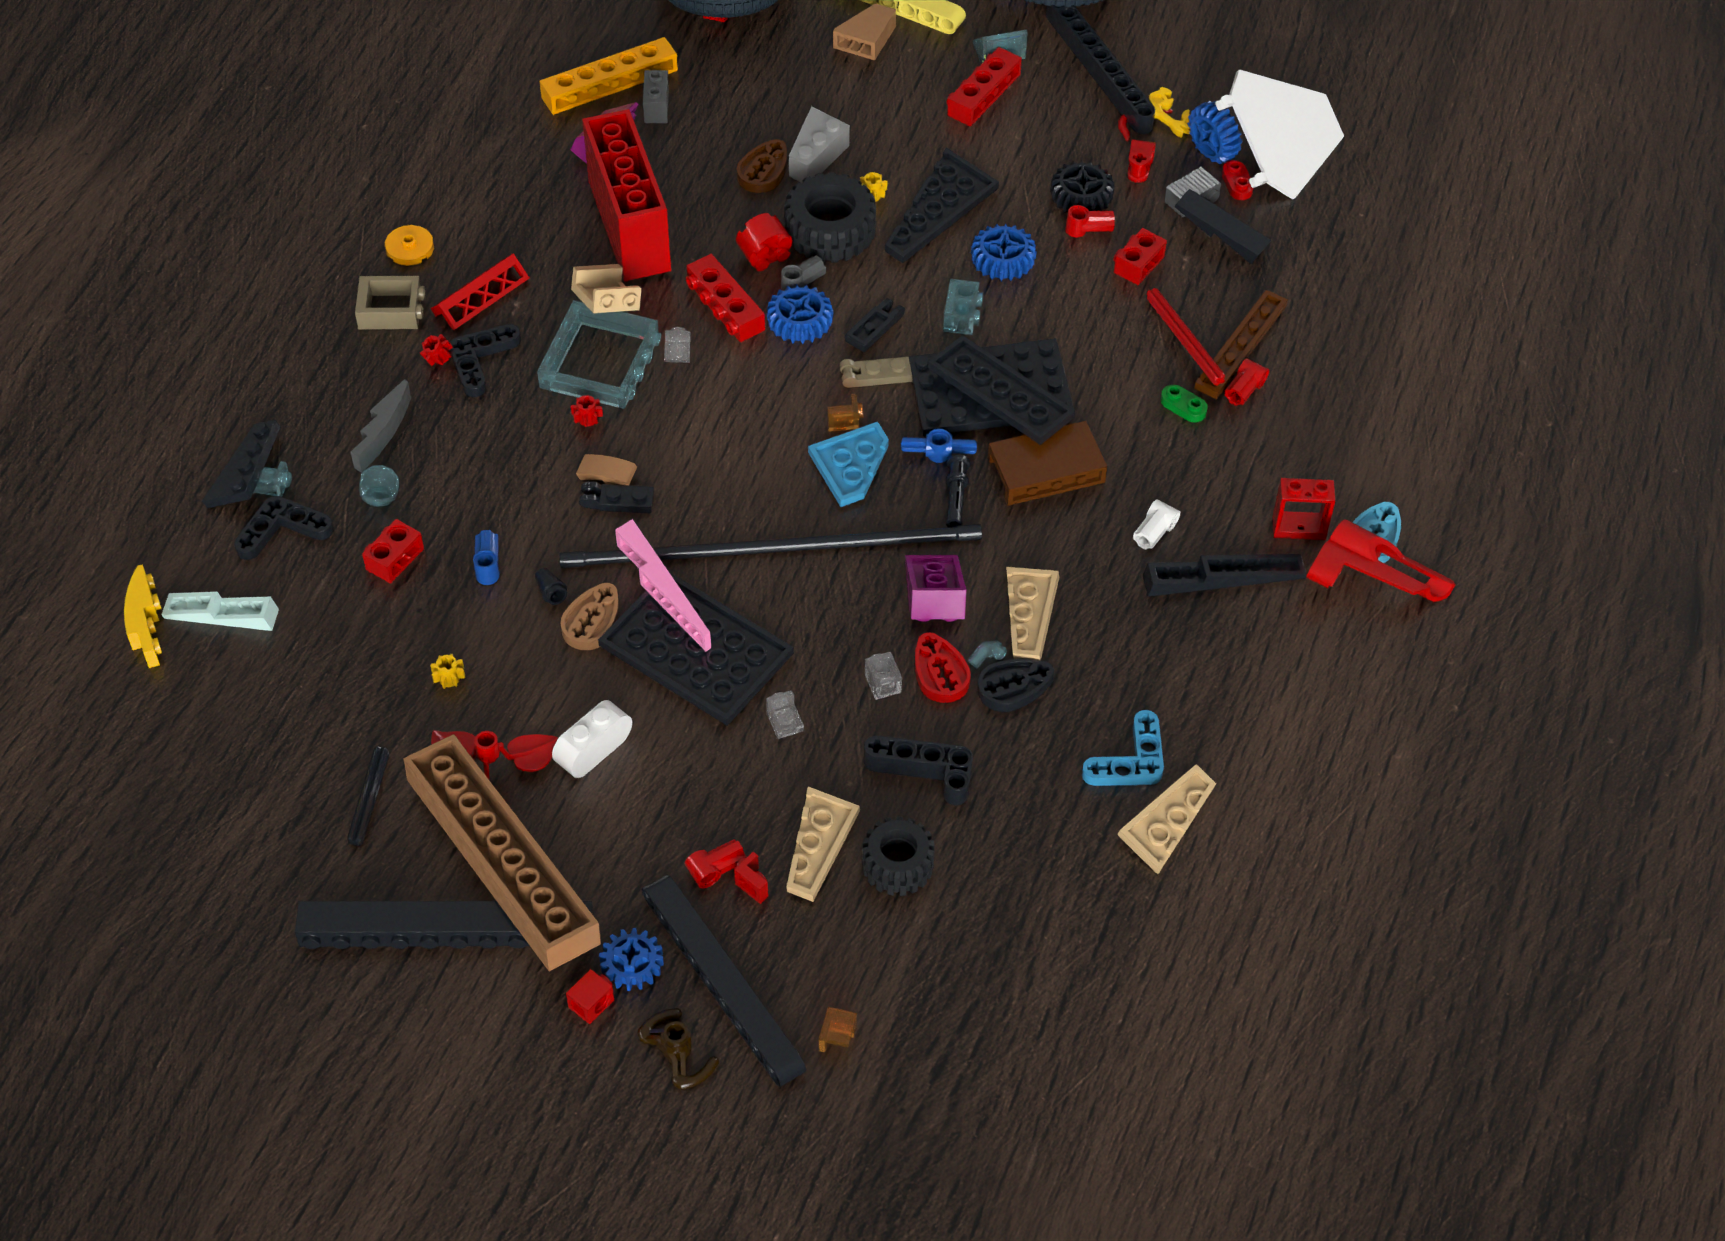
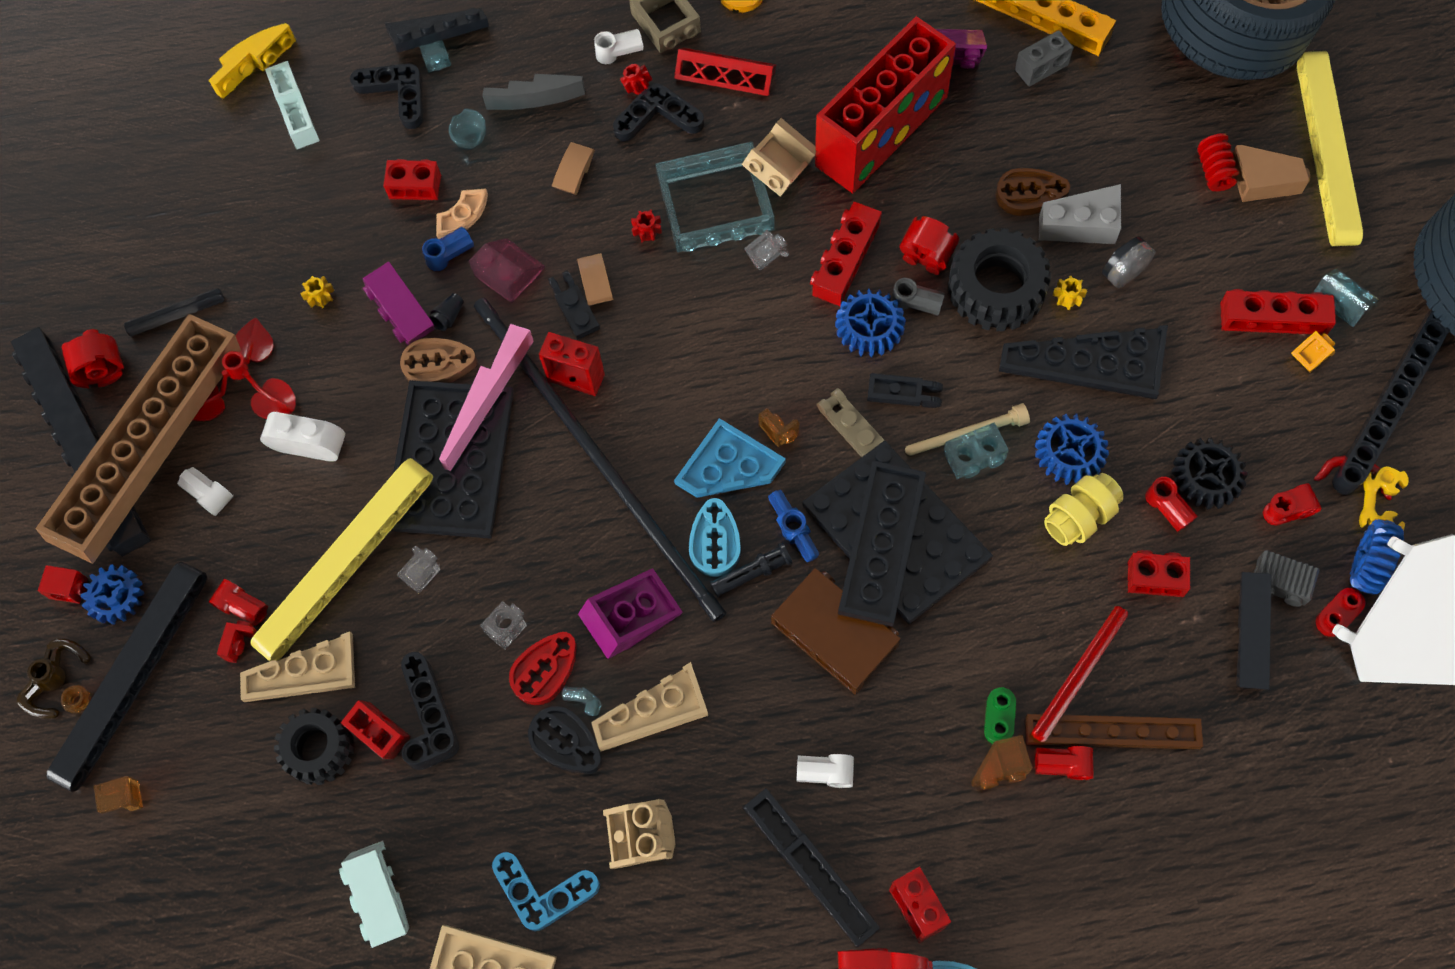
camera: 65 degrees right, 15 degrees up
none -> red brick [61,329,124,388]
none -> clear orange plate [61,685,90,713]
none -> white piece [177,467,234,516]
none -> light yellow beam [250,458,433,661]
none -> light aqua wedge [339,841,409,948]
none -> red brick [341,700,411,759]
none -> magenta wedge [362,261,434,345]
none -> light nougat tile [437,189,488,239]
none -> clear pink slope [469,238,545,303]
none -> red window [539,332,605,396]
none -> medium nougat slope [552,142,595,195]
none -> white piece [594,29,643,64]
none -> tan slope [603,799,676,869]
none -> medium azure piece [689,498,741,577]
none -> tan piece [905,403,1030,456]
none -> clear orange slope [971,735,1032,790]
none -> light yellow piece [1044,473,1123,546]
none -> clear piece [1102,236,1155,288]
none -> red piece [1197,133,1239,191]
none -> light orange bracket [1291,331,1335,373]

